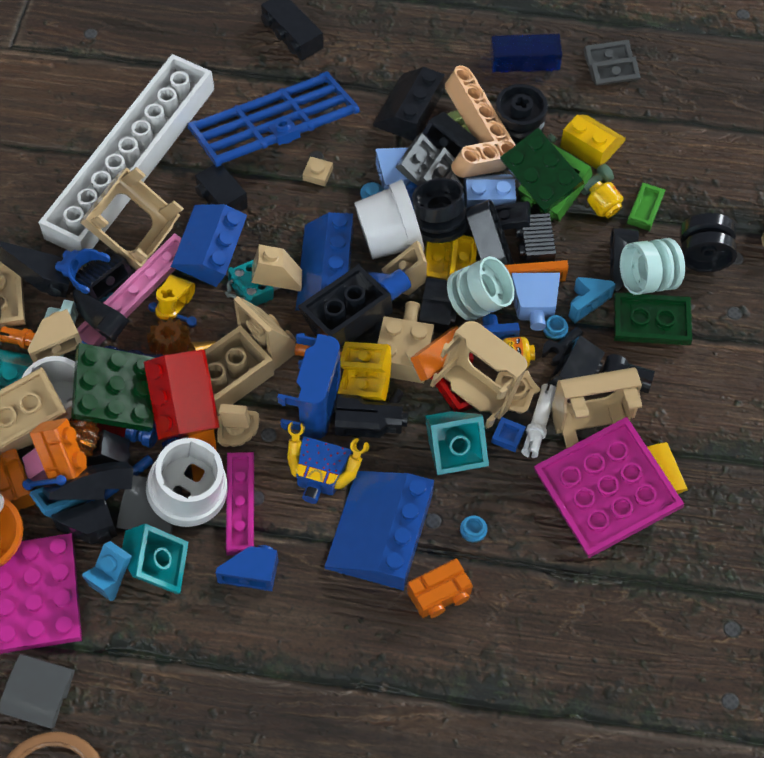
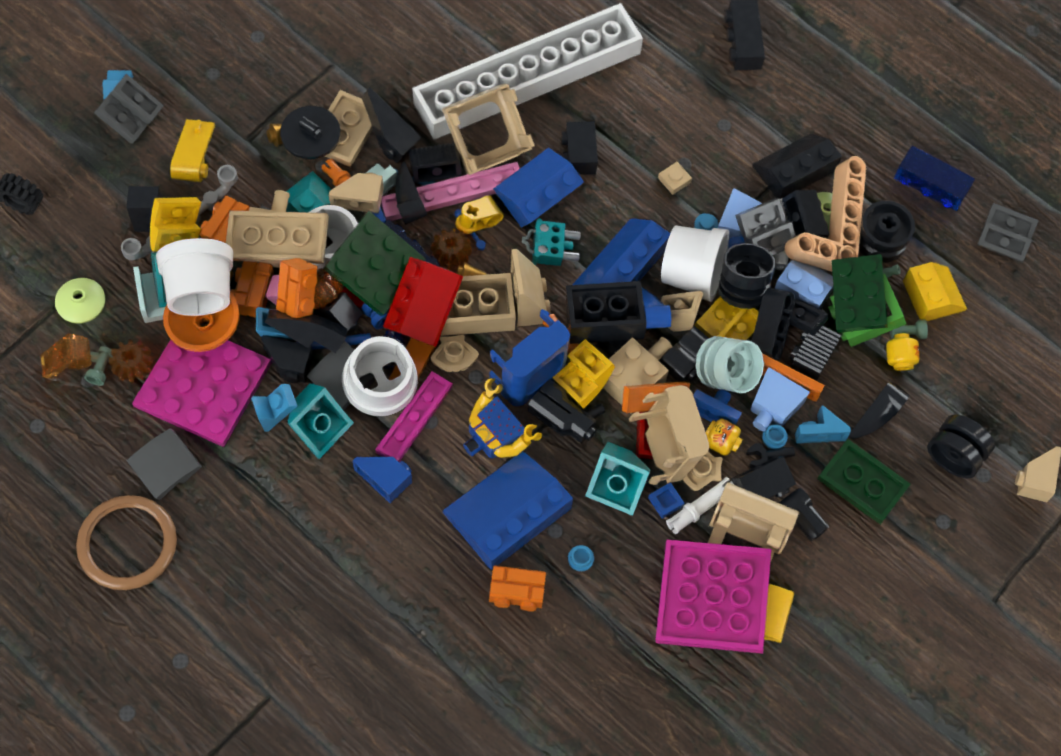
camera: 30 degrees right, 5 degrees up
blue hinge [22,475,67,491] -> none
blue helmet [55,249,110,294] -> none
blue door [187,71,360,167] -> none
tan tile [219,404,251,428] -> none
tan slope [252,244,302,291] -> none
light aqua wheel [620,238,685,295] -> none
bright green tile [627,182,665,231] -> none

